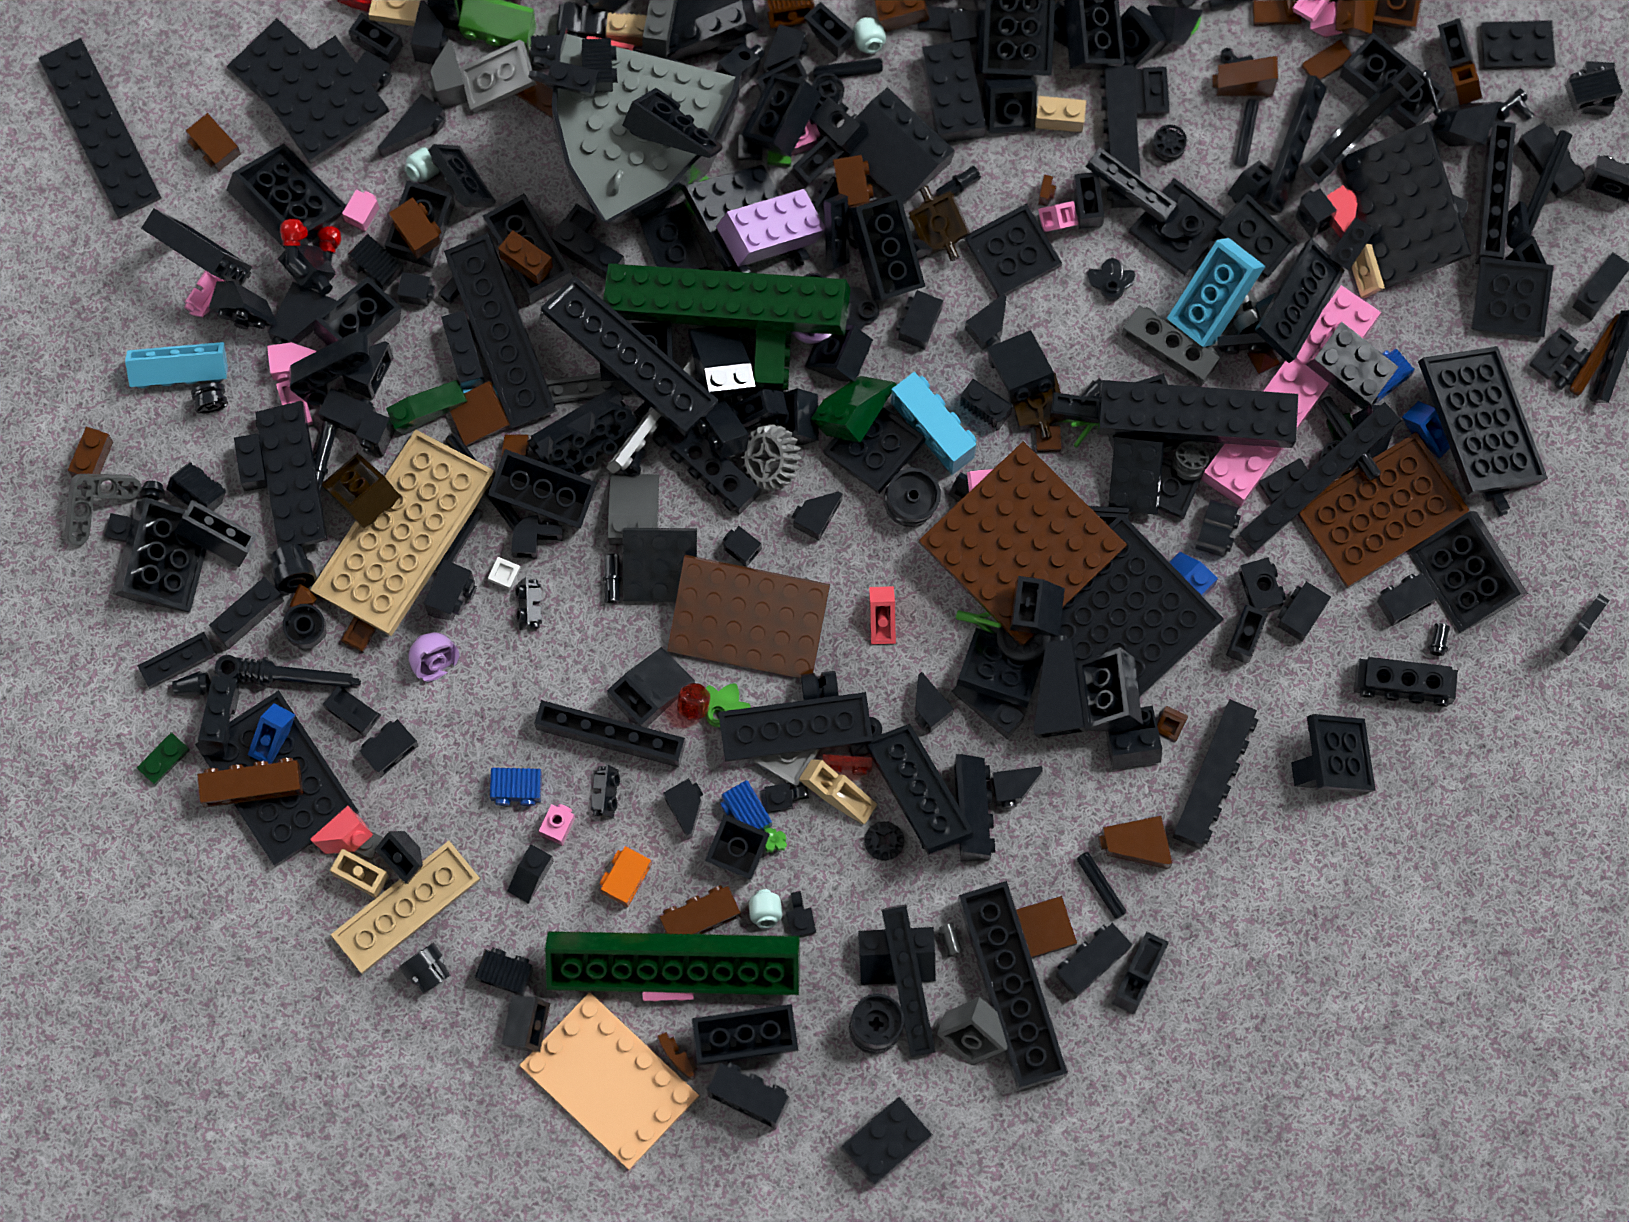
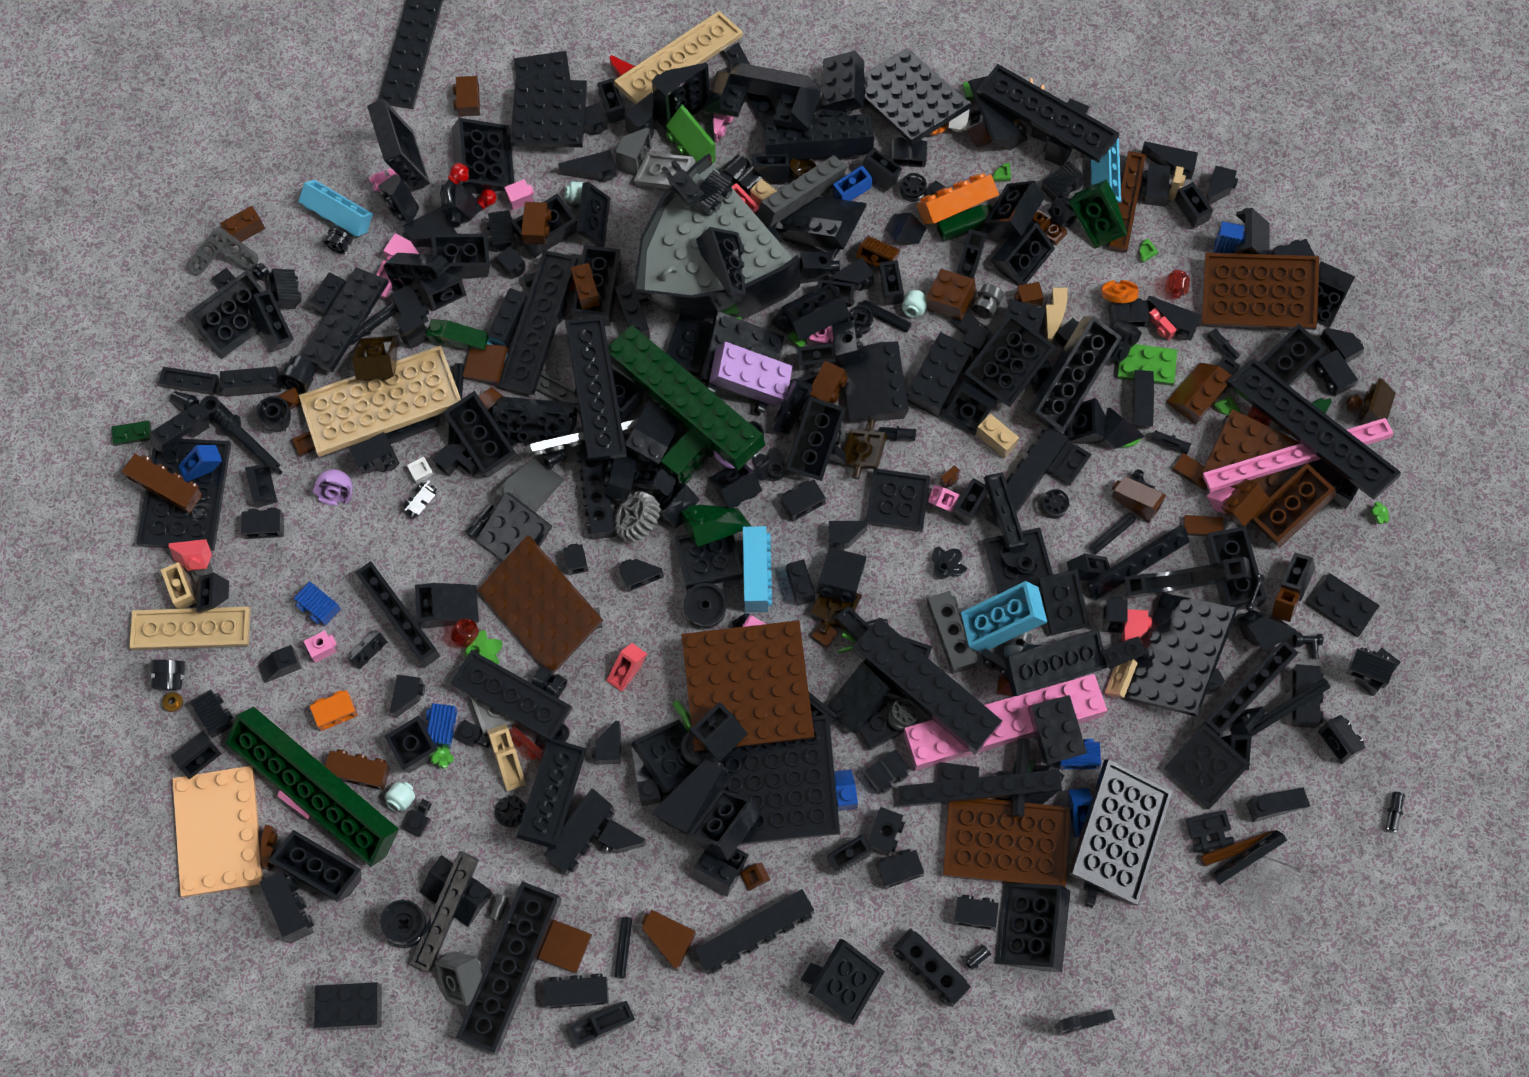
camera: 40 degrees right, 5 degrees down
none -> pearl gold plate [163,692,183,712]

